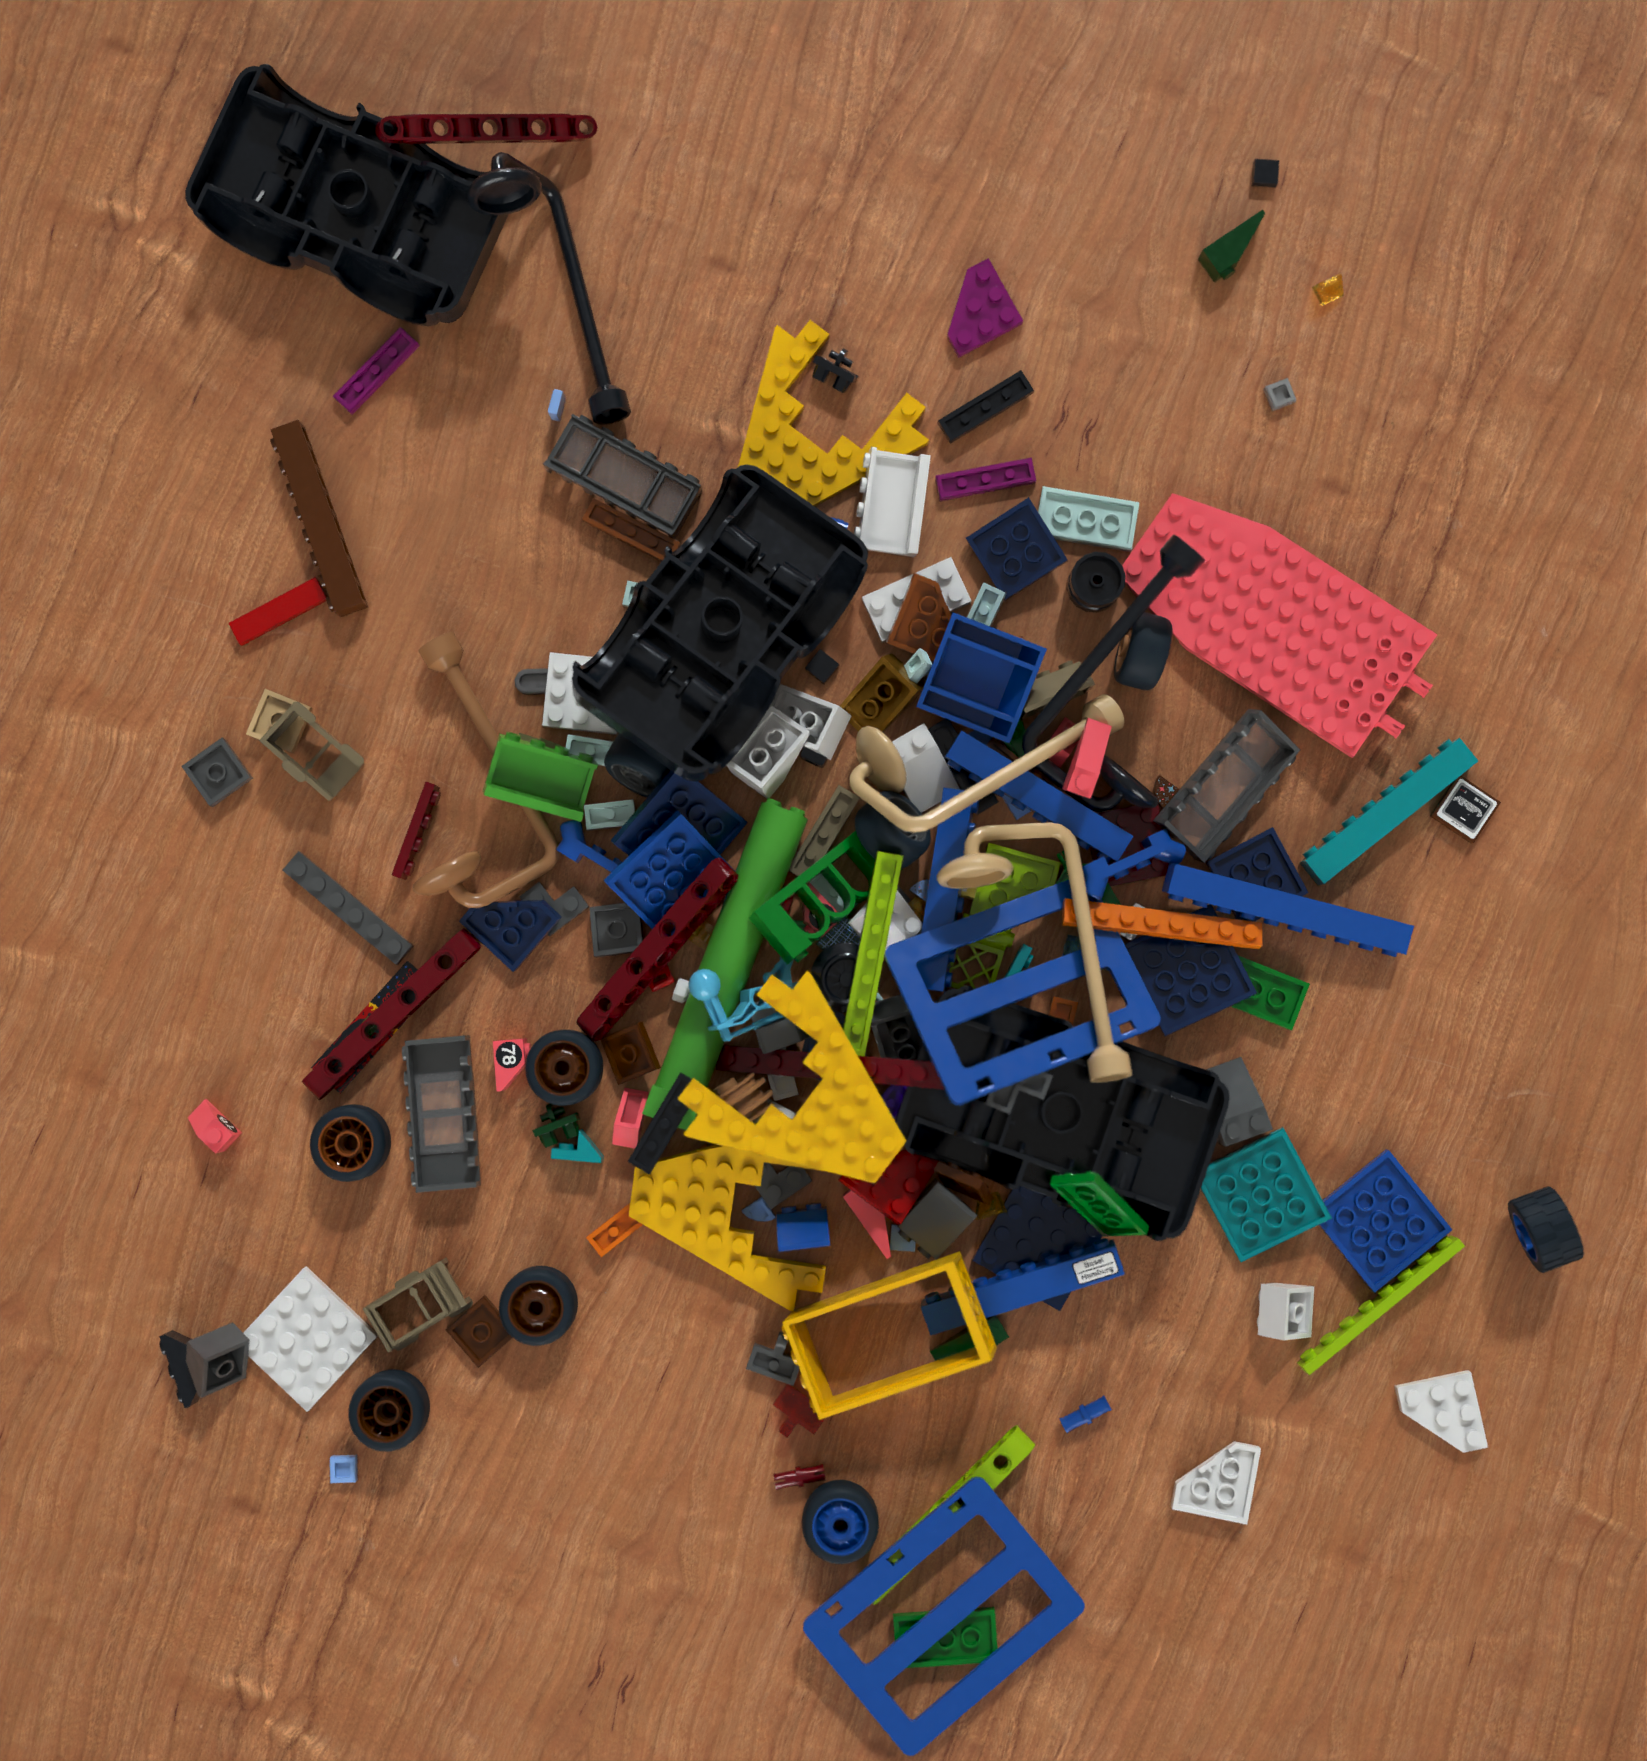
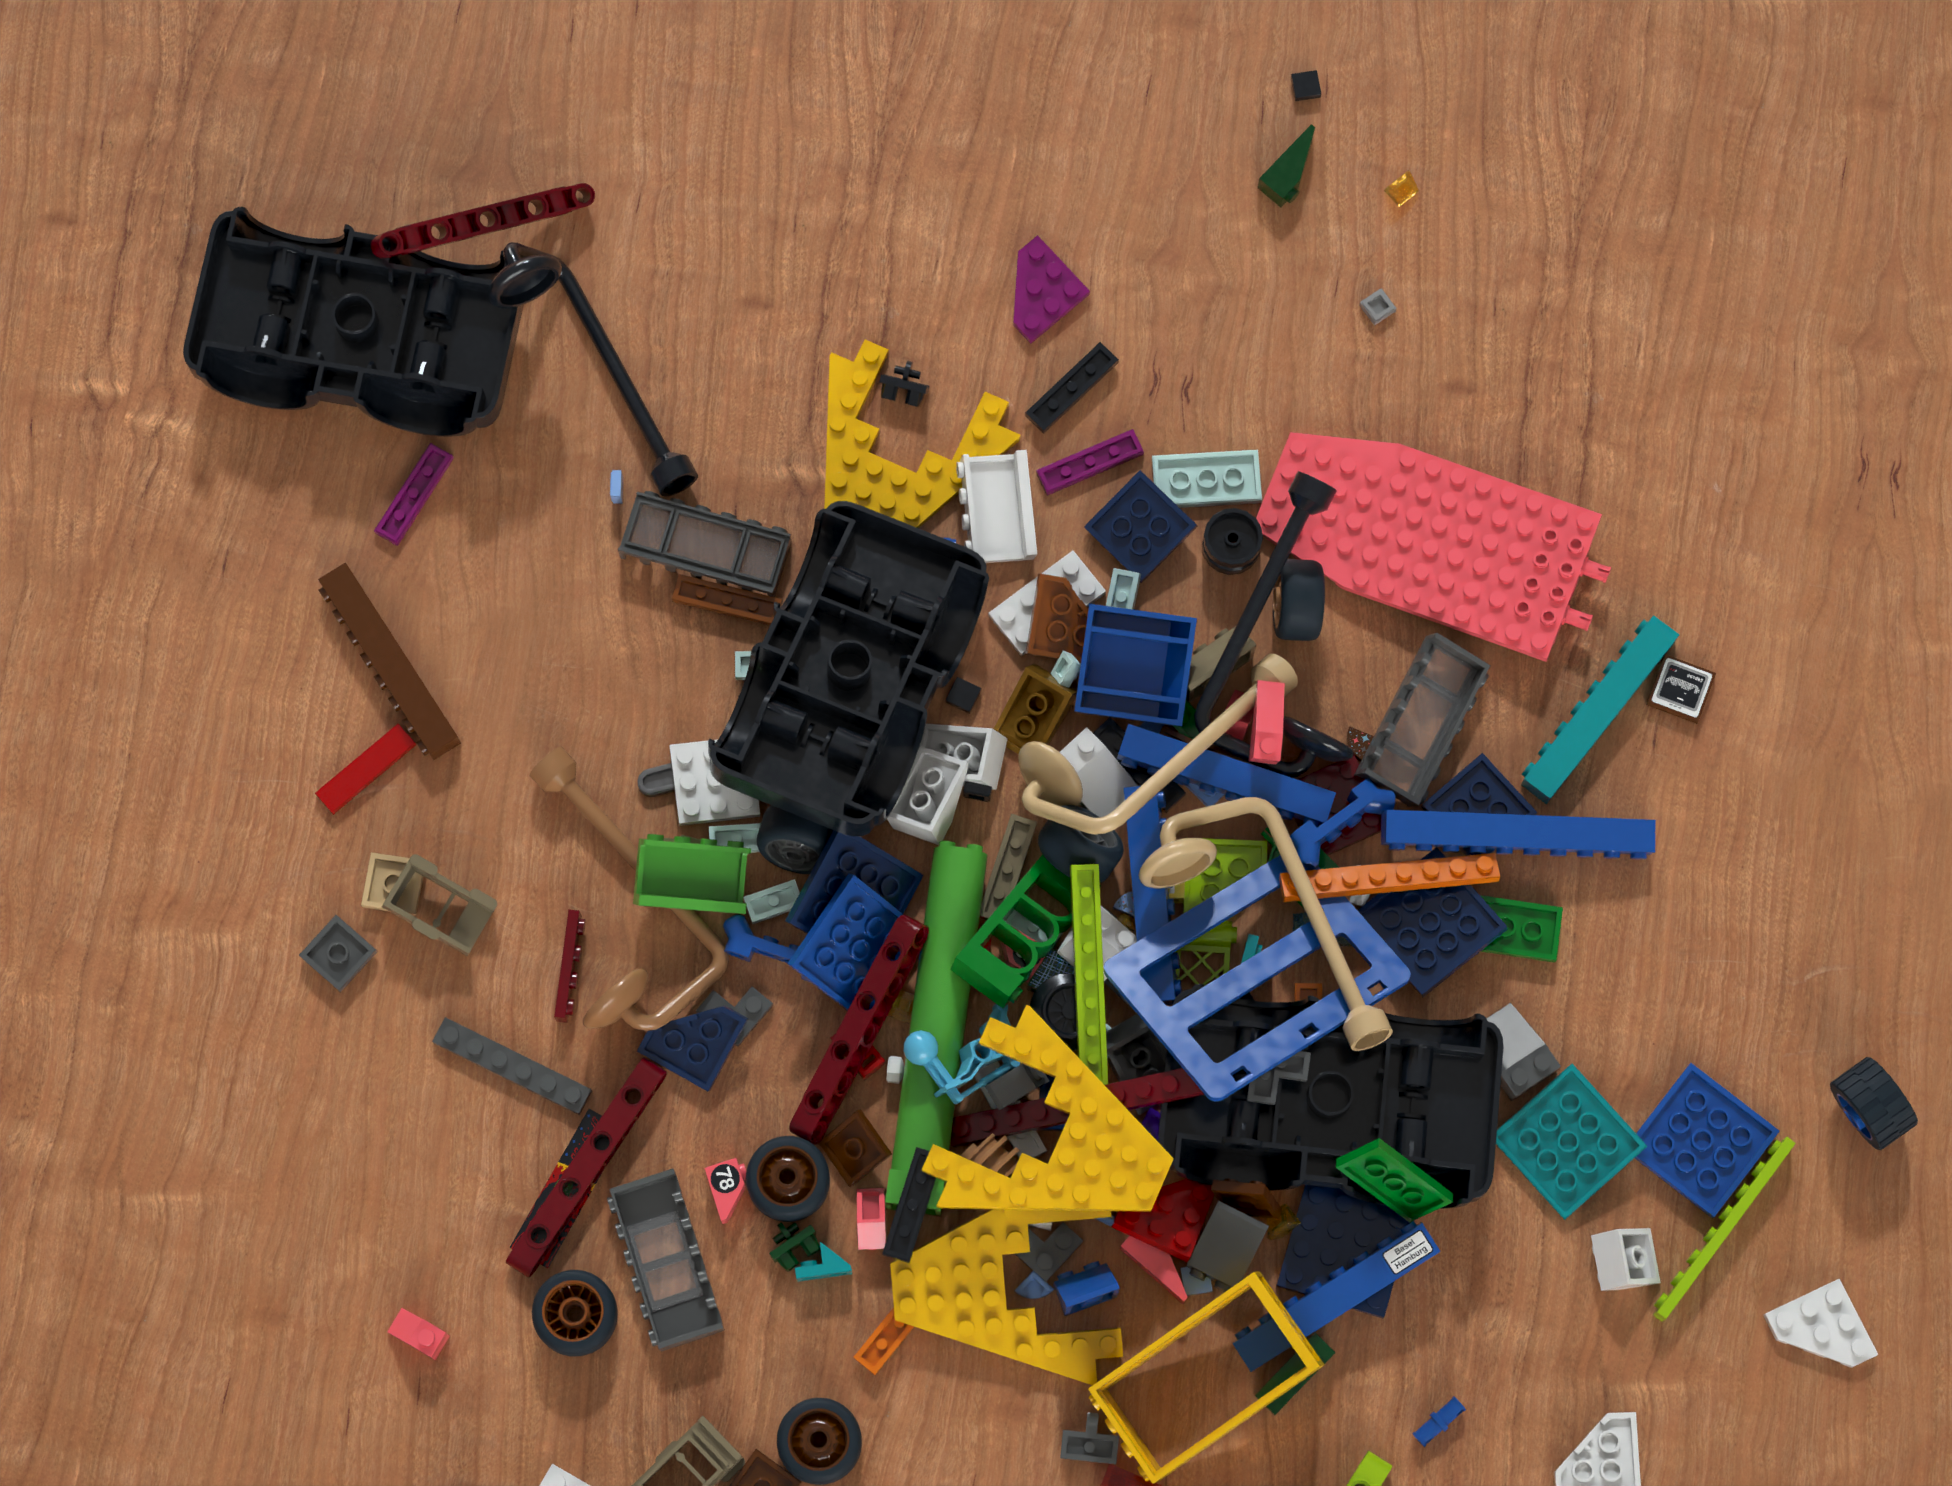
camera: 15 degrees left, 10 degrees down
dark grey plate [589,903,644,958] -> none

